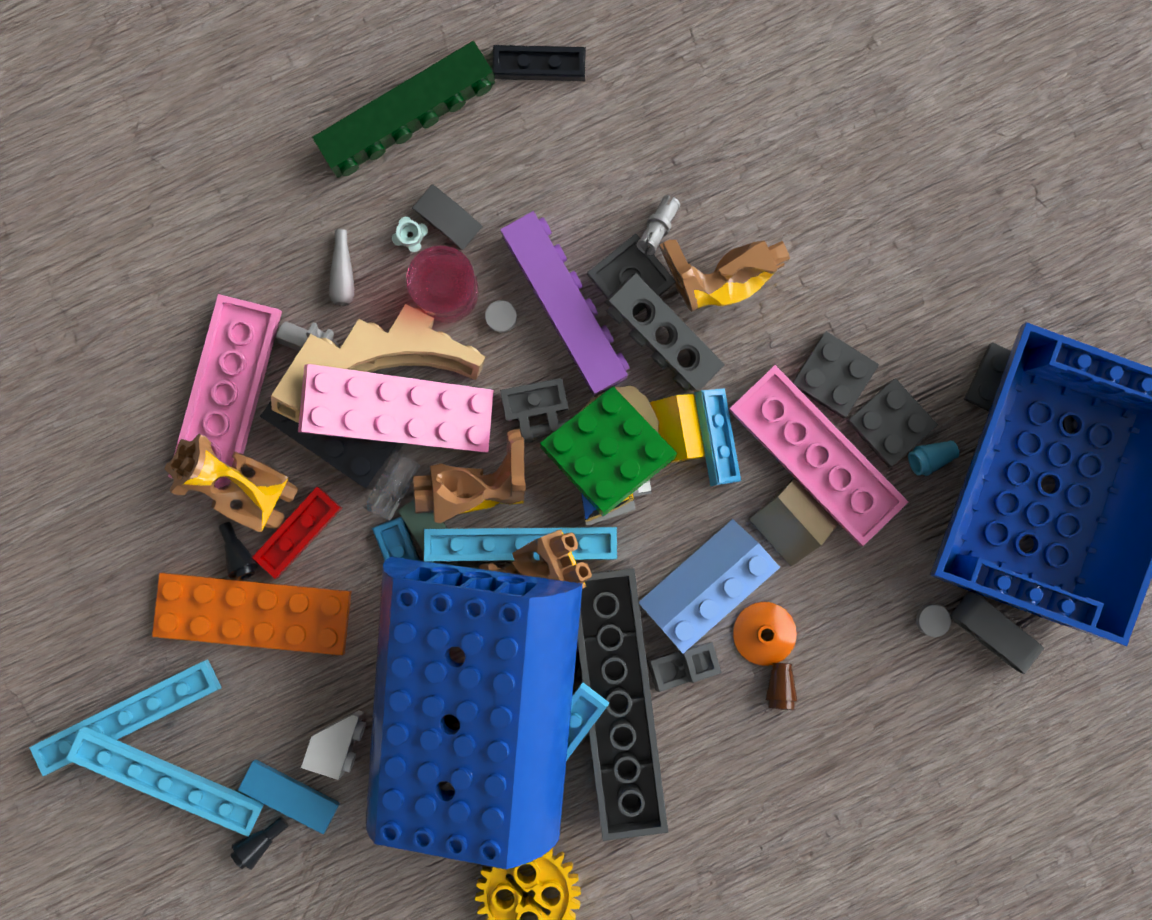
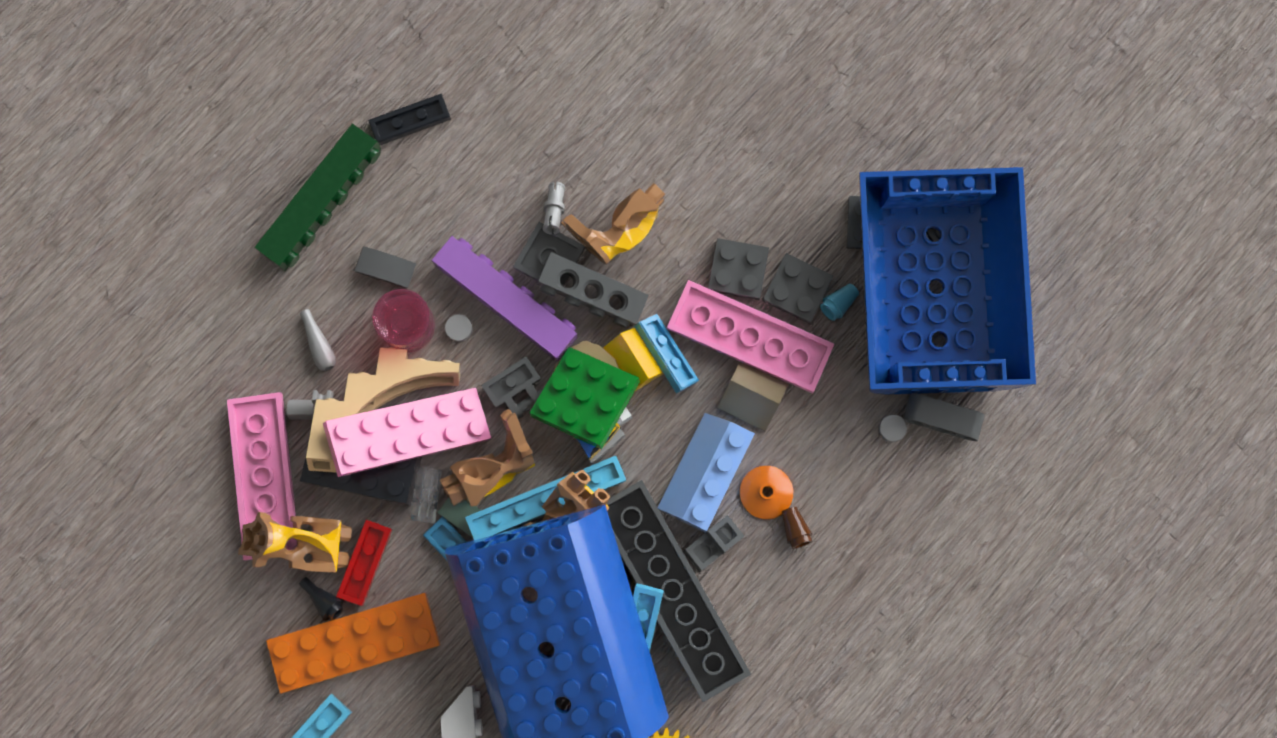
camera: 25 degrees left, 5 degrees down
light aqua plate [392,217,428,253] -> none

